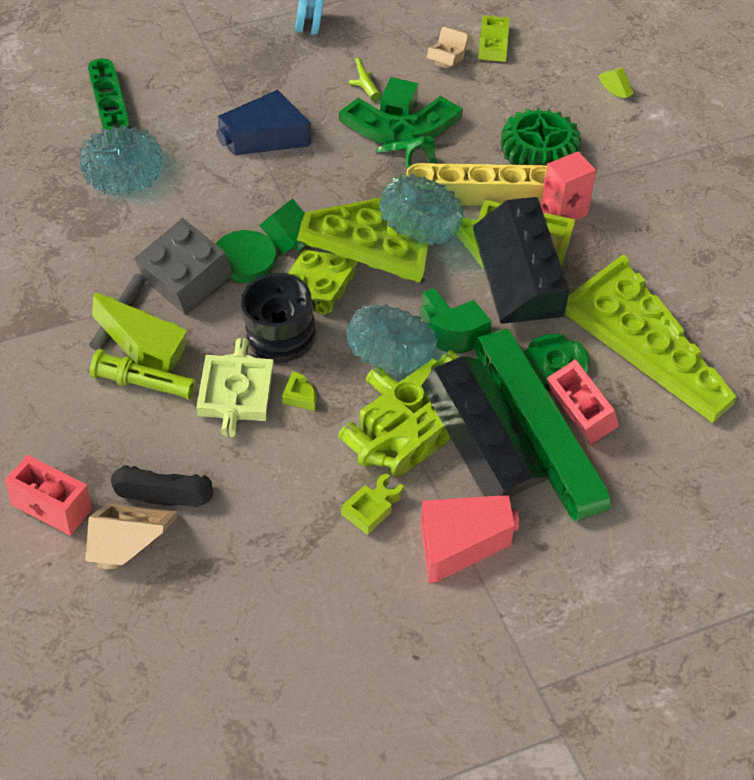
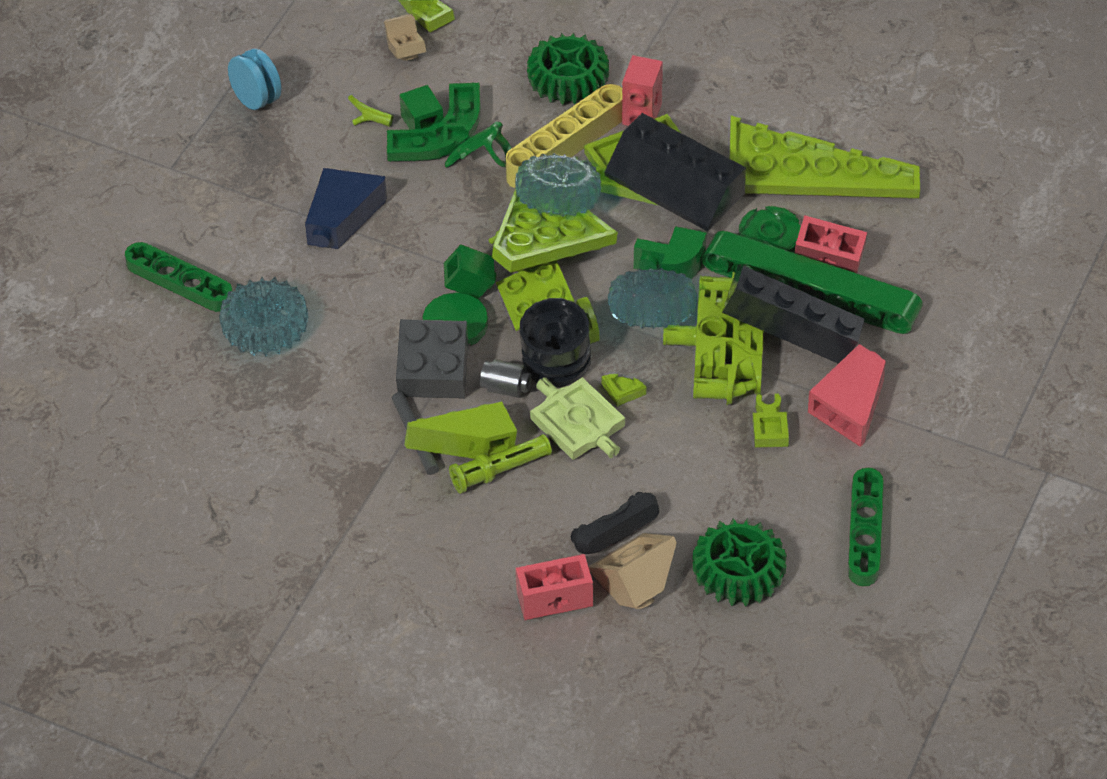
camera: 40 degrees left, 0 degrees up
none -> flat silver brick [480,359,531,398]
none -> lime tile [576,297,600,344]
none -> green gear [692,518,787,607]
none -> green beam [848,467,884,586]

